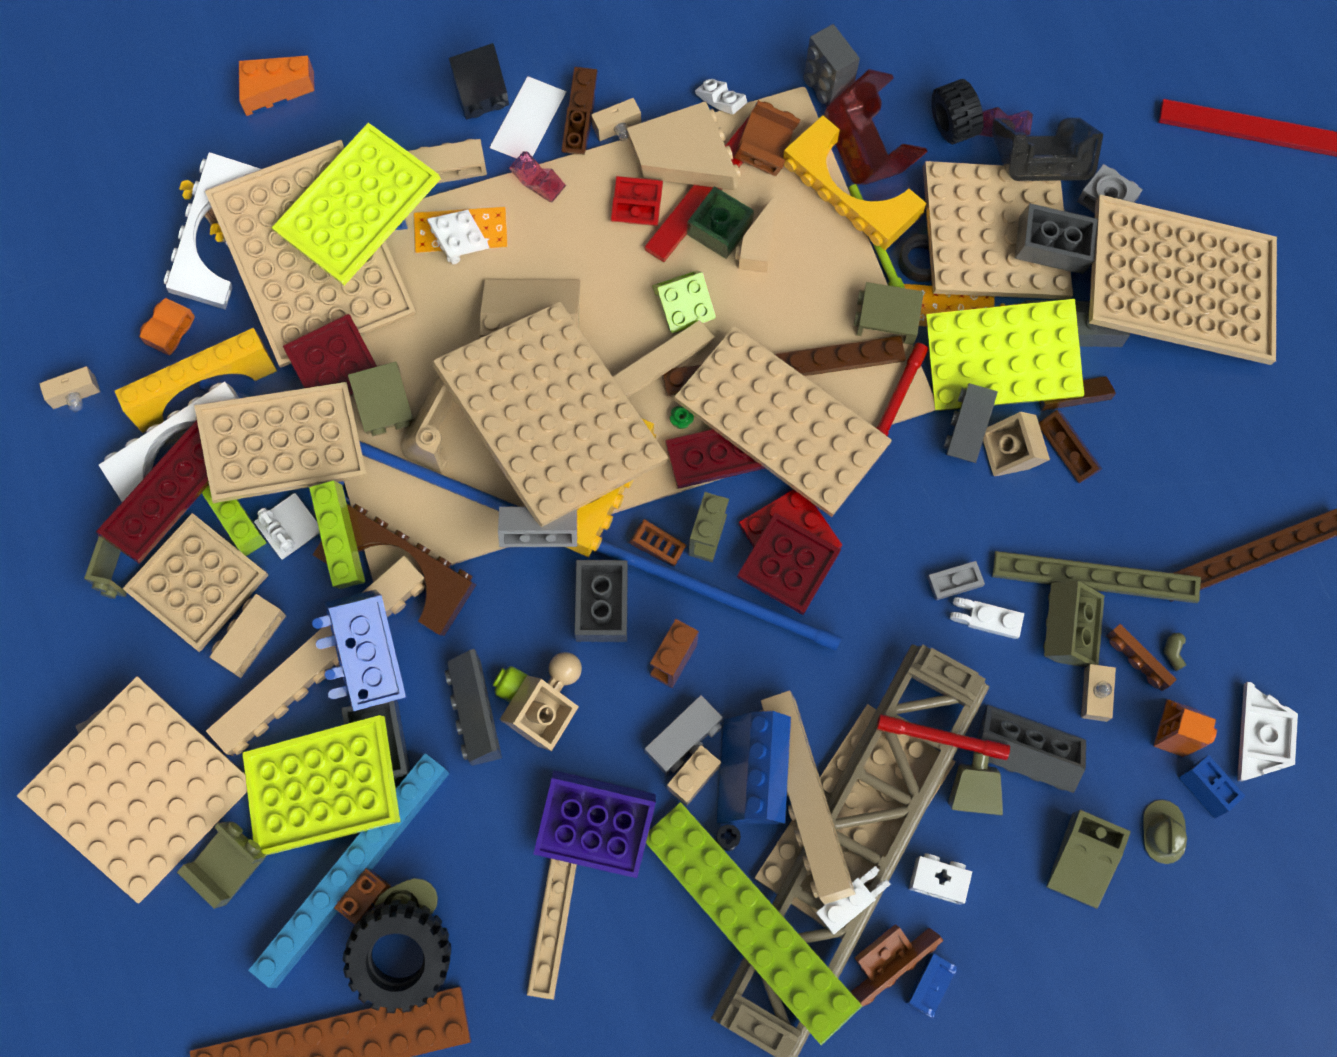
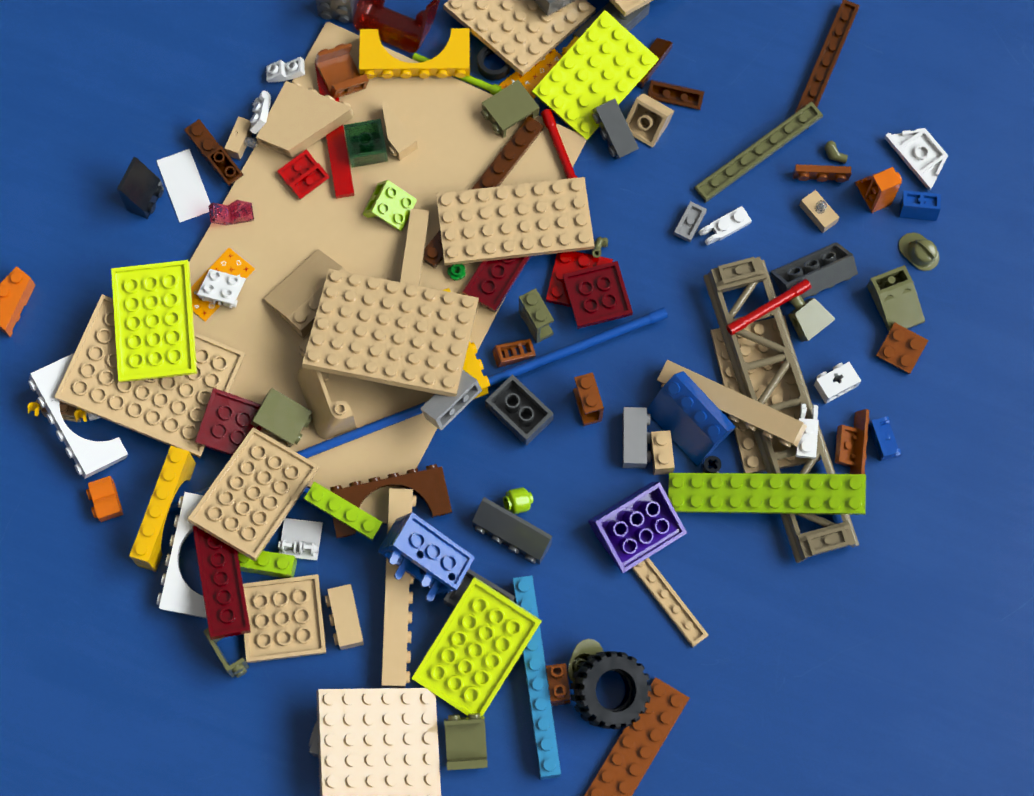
camera: 45 degrees left, 0 degrees up
tan piece [39,366,100,412] -> none
tan brick [408,139,487,183] -> none
tan brick [499,652,582,751] -> none
olive slope [1044,581,1105,667] -> none
none -> white hinge [250,90,271,134]
none -> olive arm [592,237,608,258]
none -> dark orange plate [876,322,929,374]

